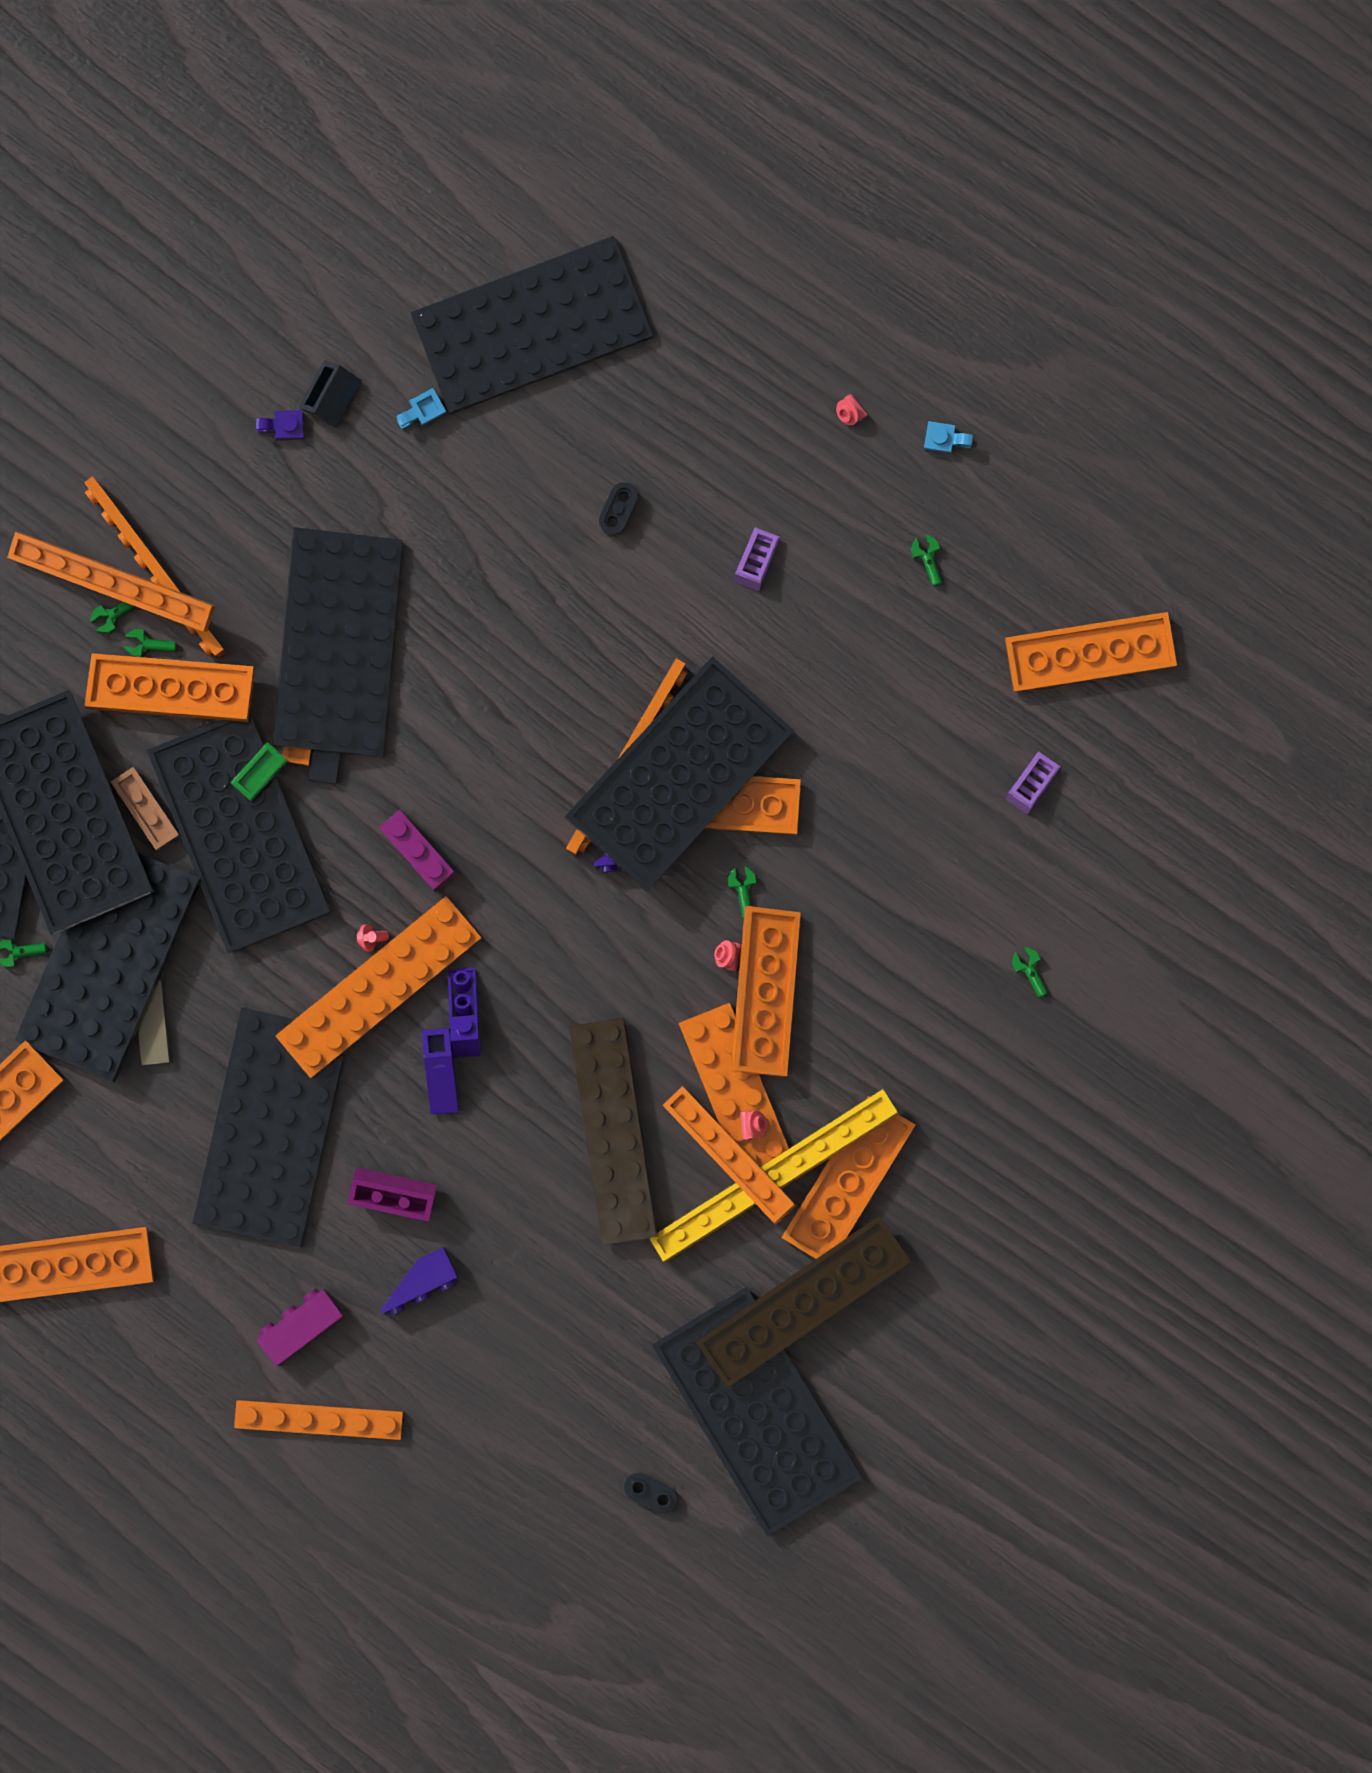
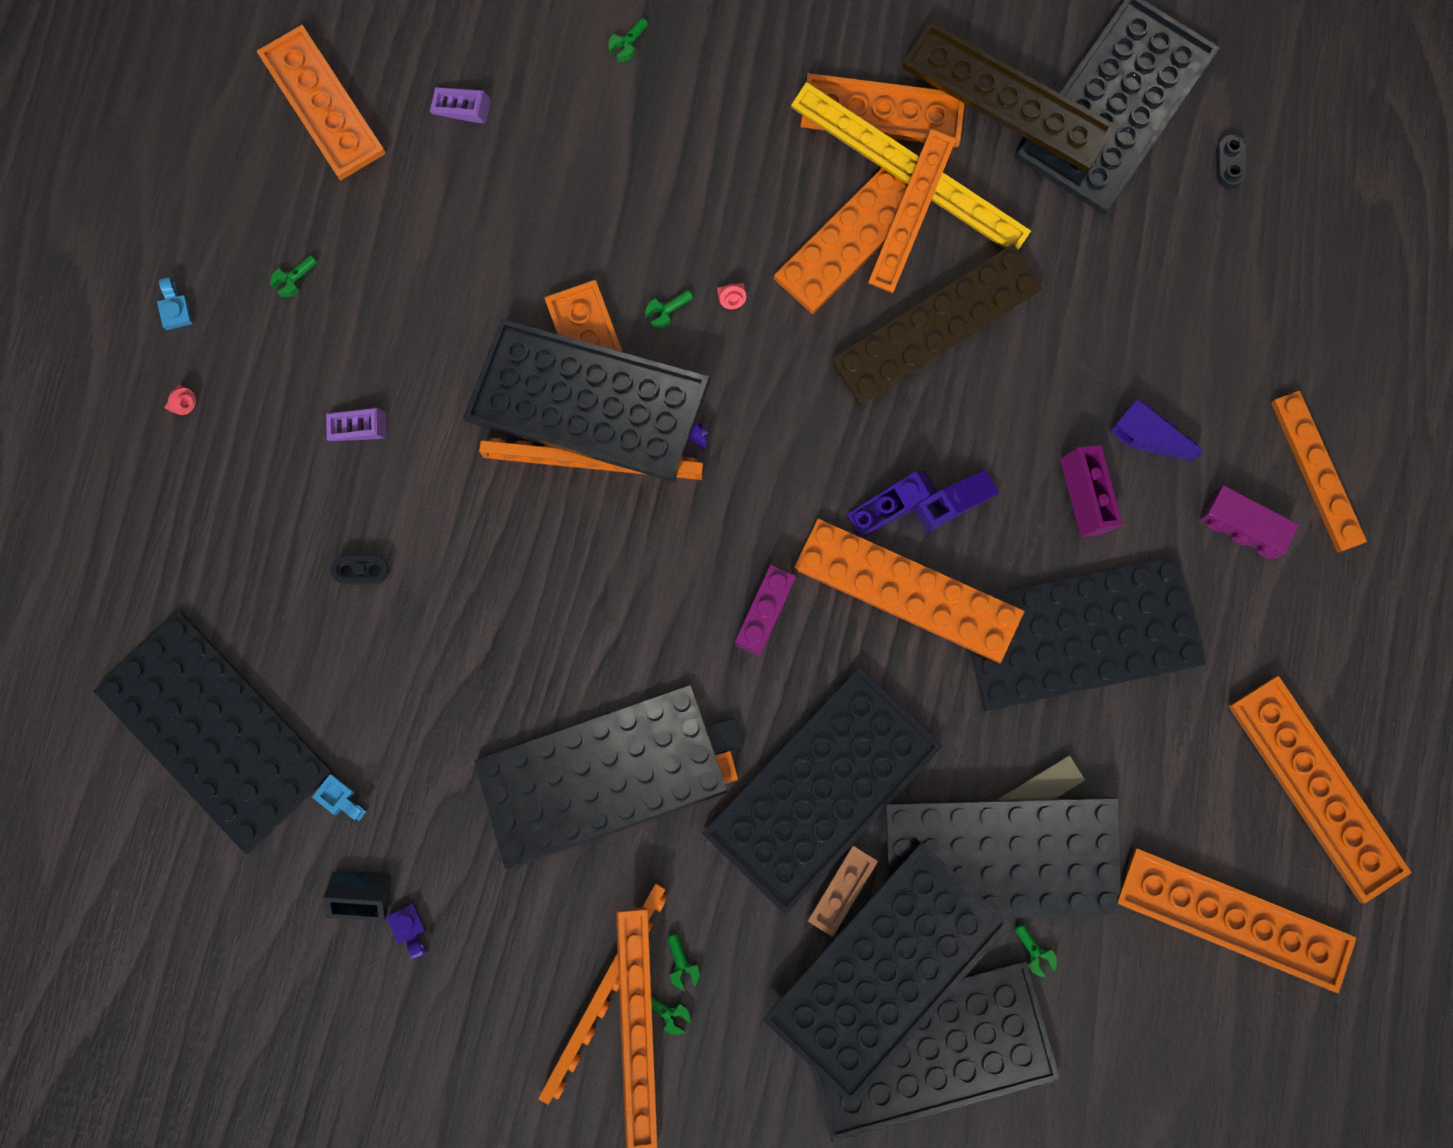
camera: 120 degrees left, 5 degrees down
orange plate [84,653,255,722] -> none
green tile [231,742,289,802] -> none
coral plate [357,924,389,952] -> none
orange plate [731,906,801,1077] -> none
coral plate [740,1110,768,1140] -> none

